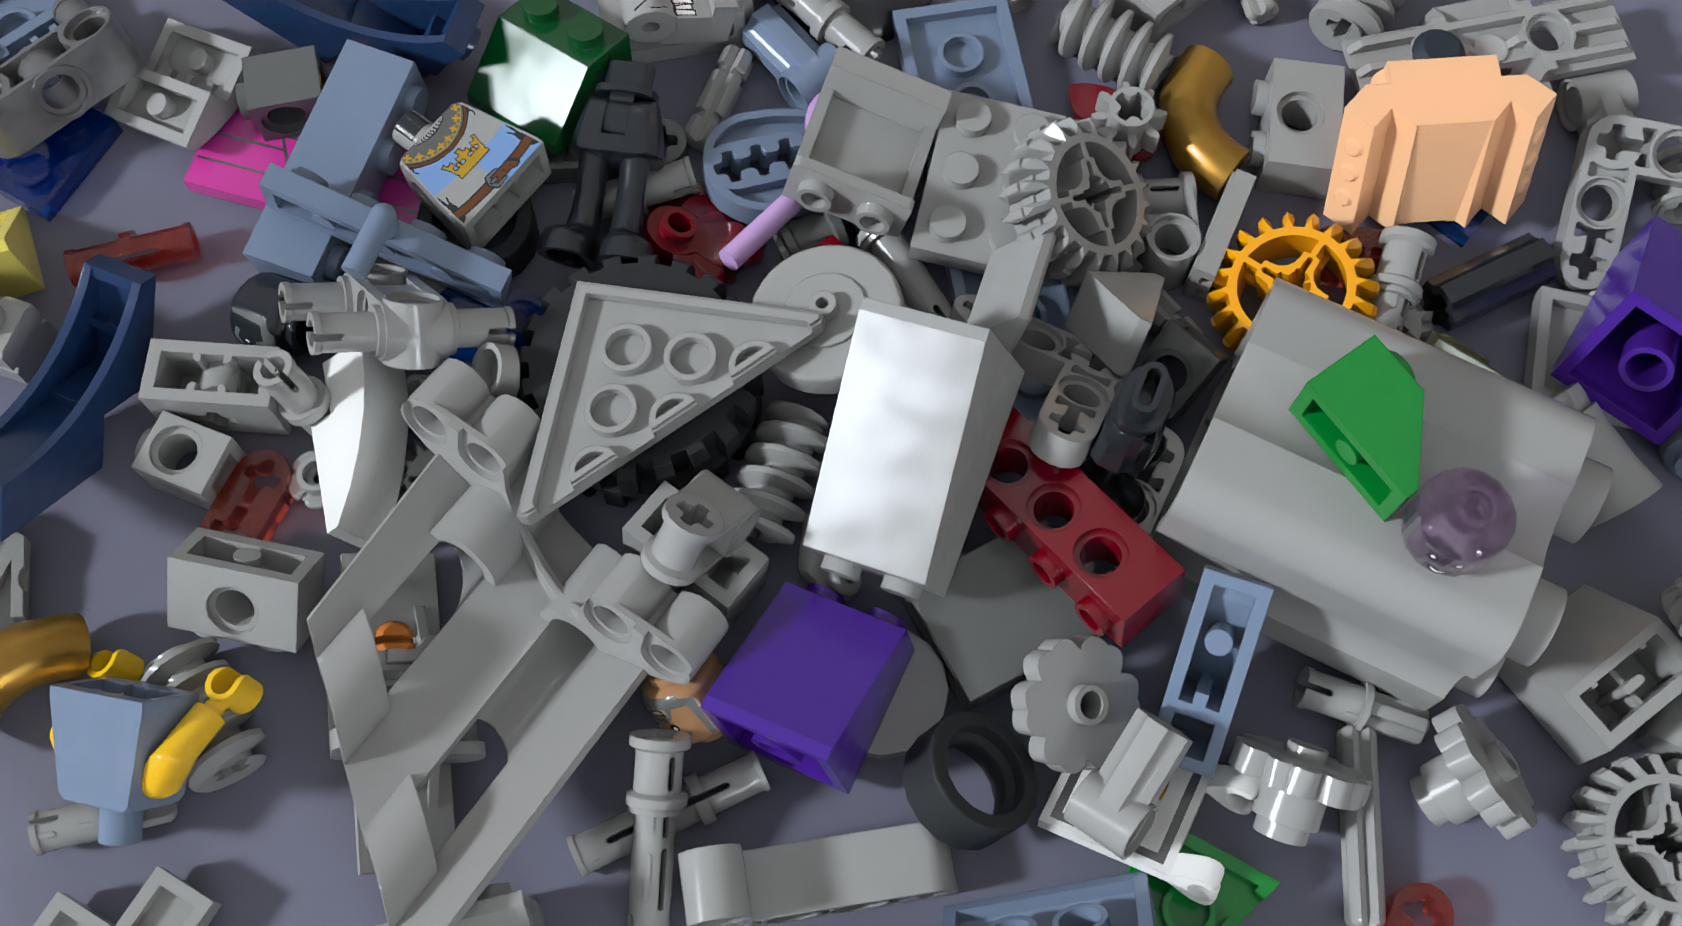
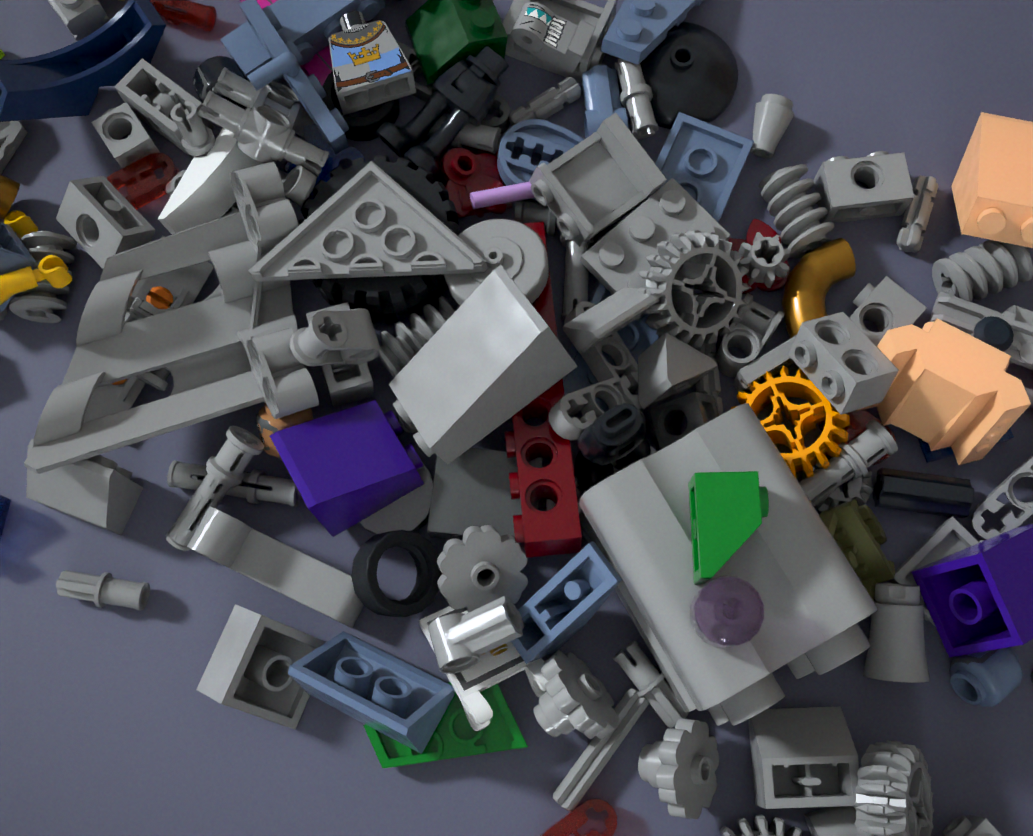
camera: 40 degrees right, 5 degrees up
none -> light grey brick [788,312,899,415]

